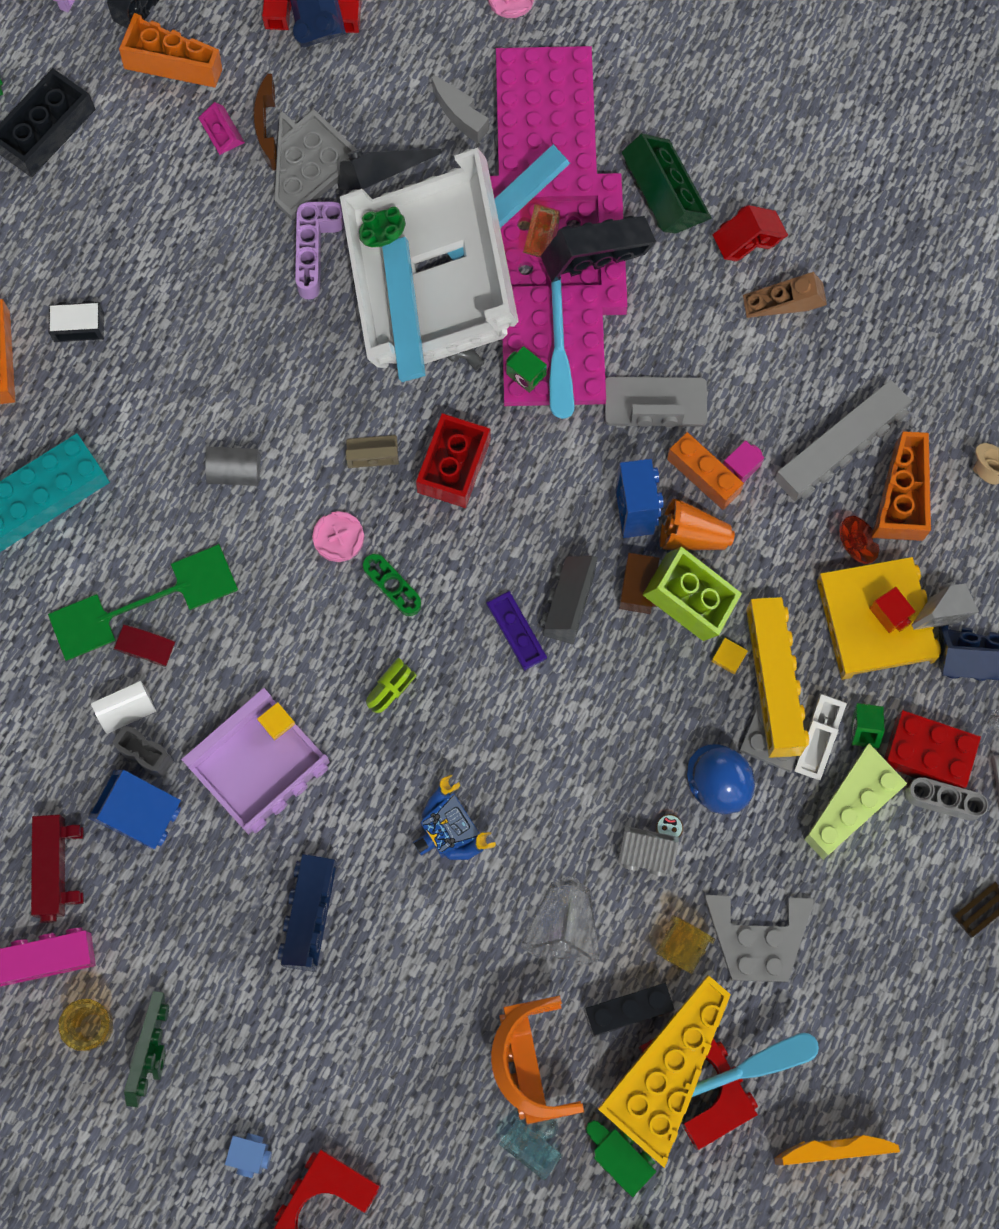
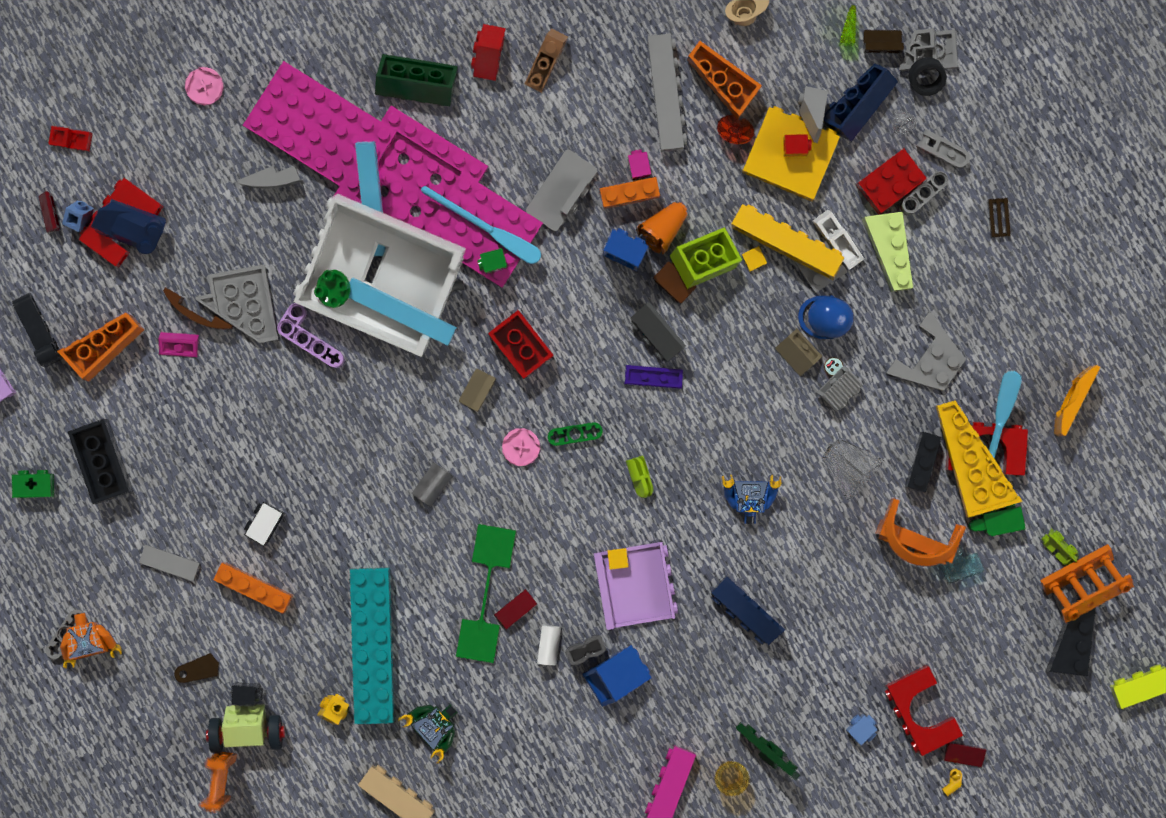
camera: 60 degrees left, 15 degrees up
dark red brick [31,814,84,923] -> none
black wedge [338,149,442,190] -> none
slope [523,204,560,258] -> none
black wedge [540,216,656,282] -> none
clear yellow piece [655,915,716,975] -> none
green brick [851,703,885,748] -> none
none -> dark tan panel [775,328,823,376]

